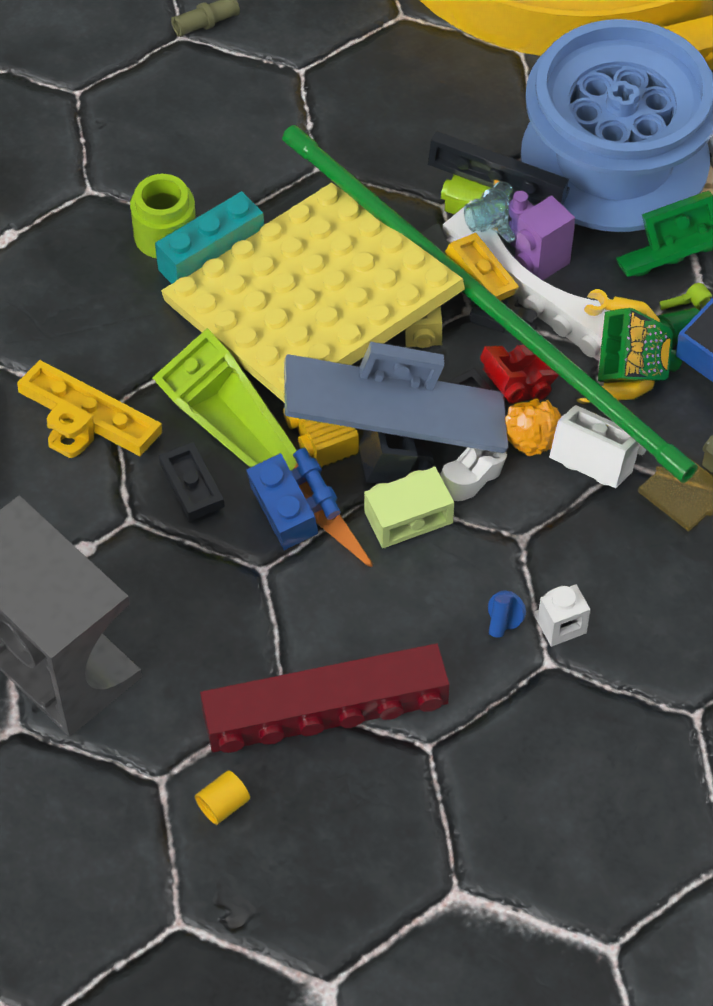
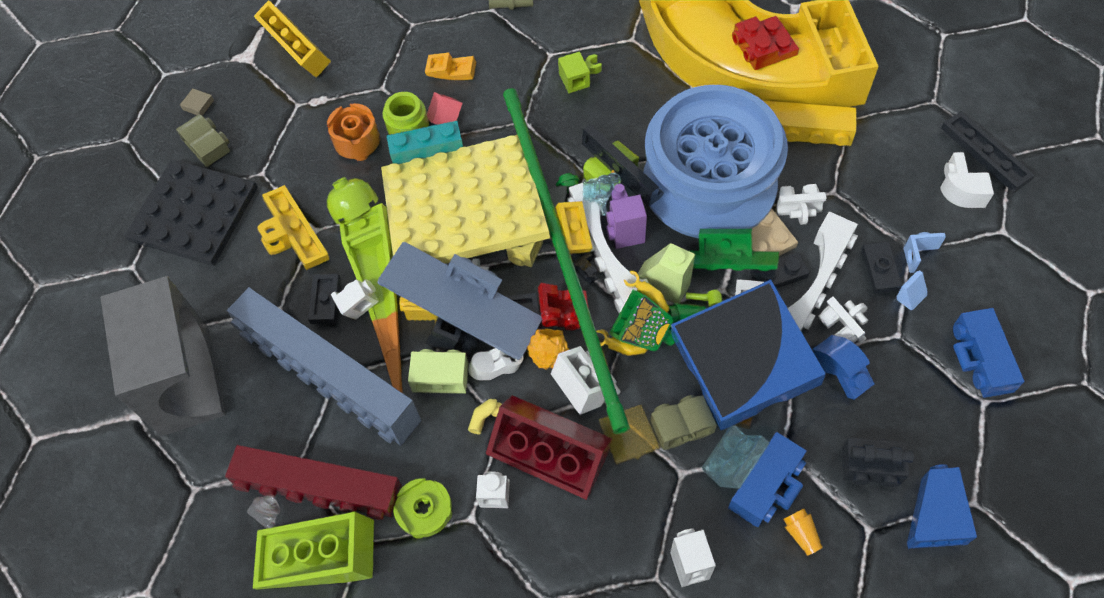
camera: 30 degrees right, 5 degrees up
yellow beam [195,770,250,825] -> none
blue brick [246,448,341,550] -> none
blue plate [488,590,526,637] -> none
none -> sand blue brick [227,287,422,446]
none -> clear plate [247,495,281,529]
none -> lime slope [253,512,374,590]
none -> orange brick [327,103,381,161]
none -> lime cylinder [327,177,378,224]
none -> white brick [331,279,379,320]
none -> lime plate [394,479,452,538]
none -> light orange slope [425,53,476,80]
none -> coral panel [427,92,462,125]
none -> light yellow arm [468,399,502,434]
none -> dark red slope [486,395,613,500]
none -> green plate [556,173,580,194]
none -> lime brick [558,52,602,93]
none -> yellowish green slope [637,243,695,303]

